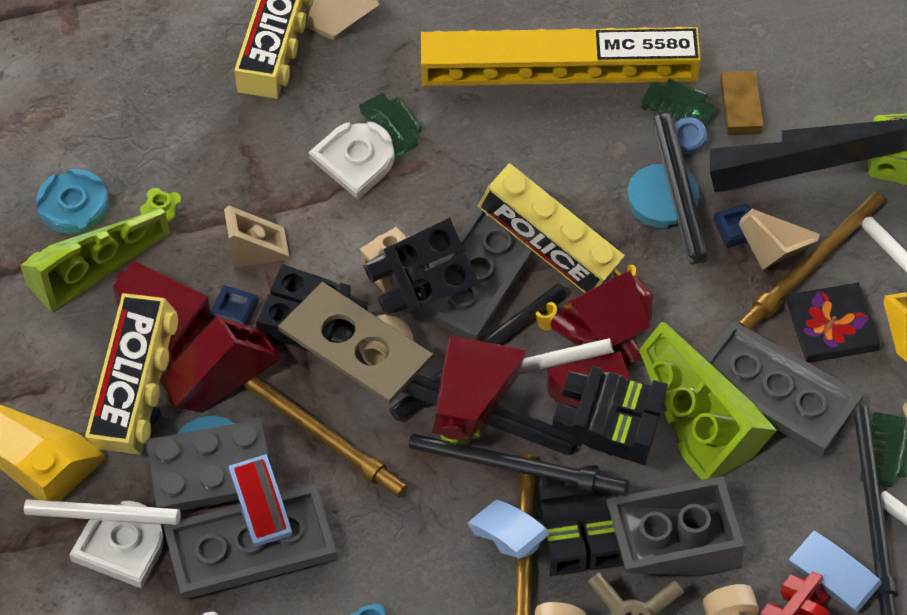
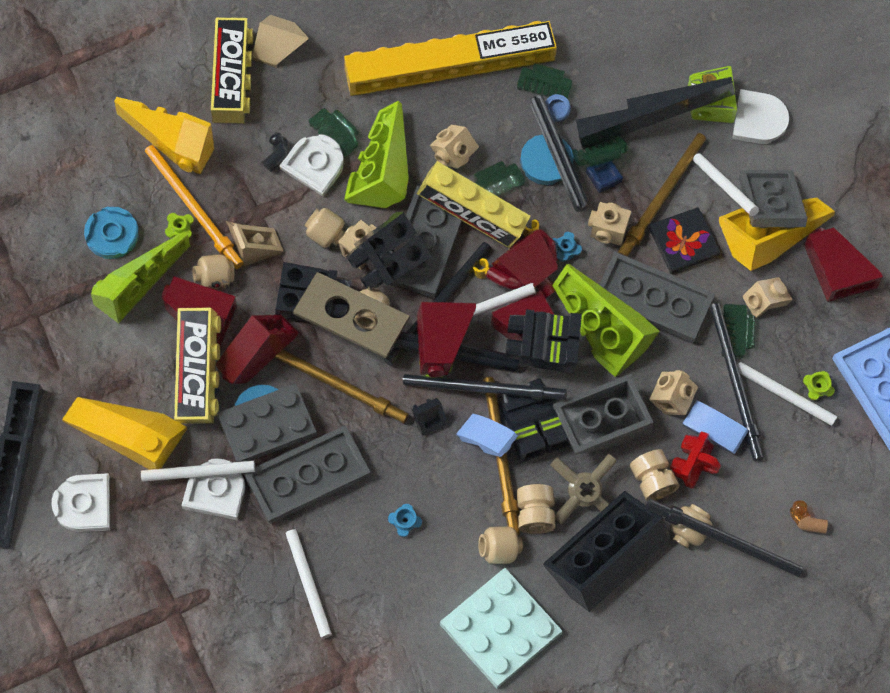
camera: 15 degrees left, 10 degrees up
dark blue tile [209,285,259,325] -> none
slope [228,454,292,547] -> none
pearl gold tile [720,71,763,135] -> none
tan slope [739,209,820,270] -> none
none -> yellow wedge [114,97,214,174]
none -> light orange bar [145,145,244,269]
none -> tan head [192,254,235,290]
none -> black arm [262,132,288,172]
none -> tan head [304,208,345,248]
none -> lime wedge [344,101,409,208]
none -> black tile [412,398,447,436]
none -> tan brick [430,125,479,168]
none -> clear green piece [473,161,525,196]
none -> dark azure plate [553,232,582,262]
none -> clear green piece [572,136,628,167]
none -> tan brick [588,202,631,246]
none -> tan brick [649,370,698,415]

